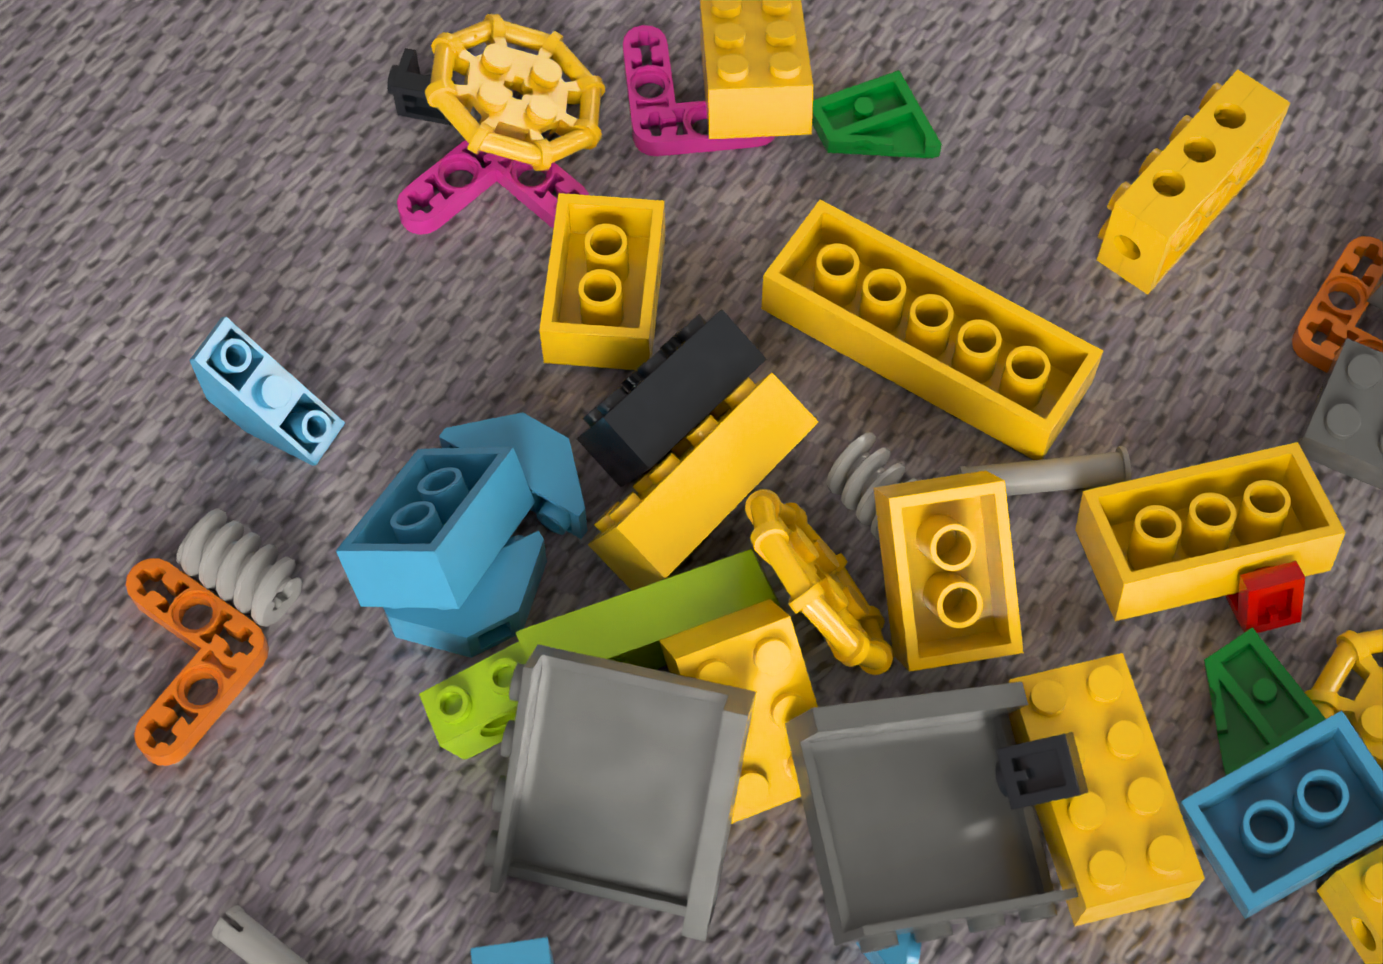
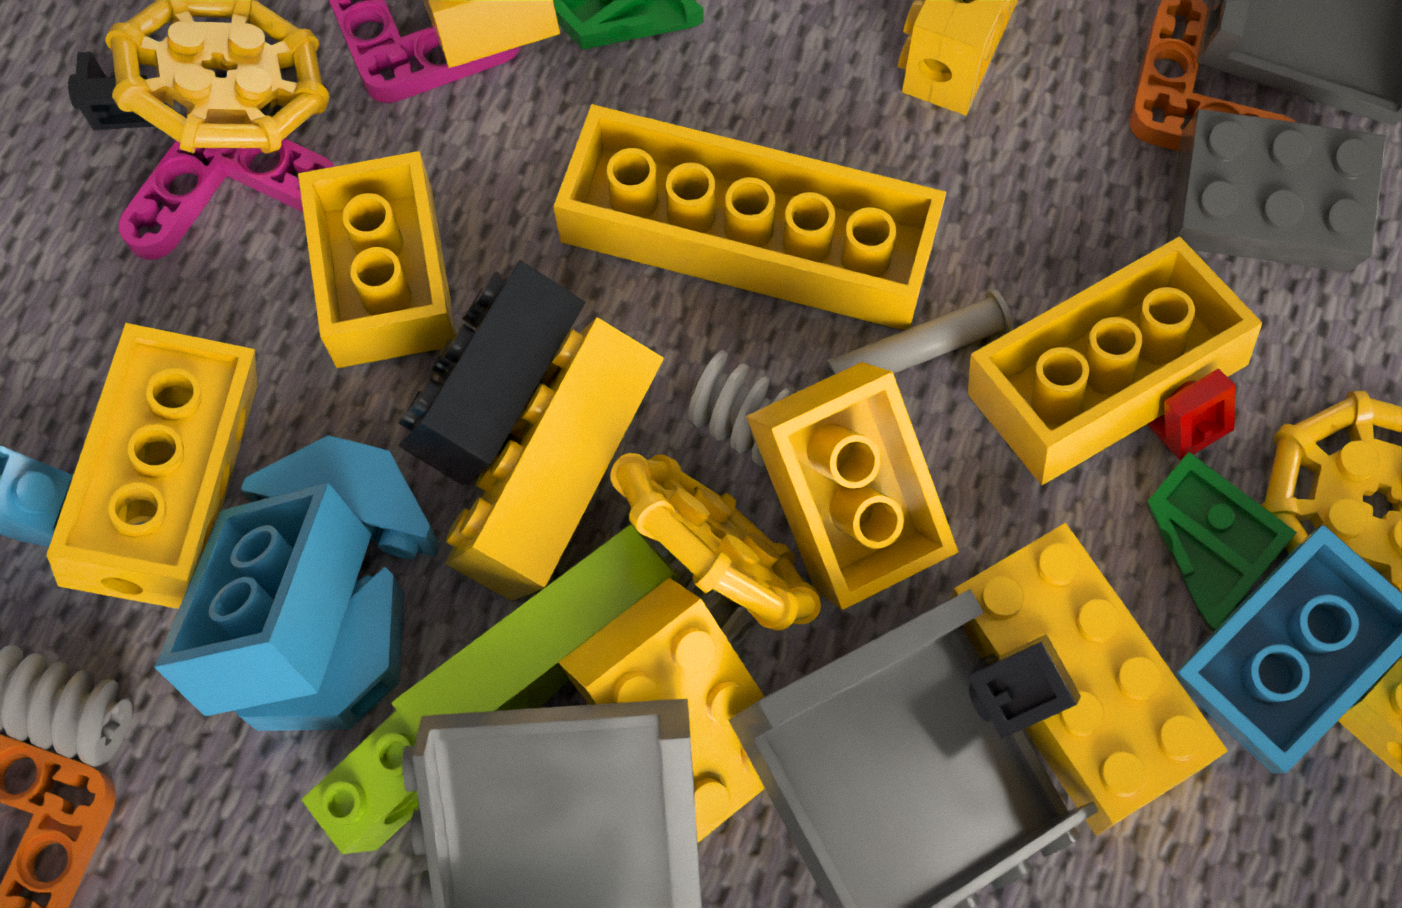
camera: 15 degrees left, 5 degrees up
none -> yellow brick [46,323,257,609]

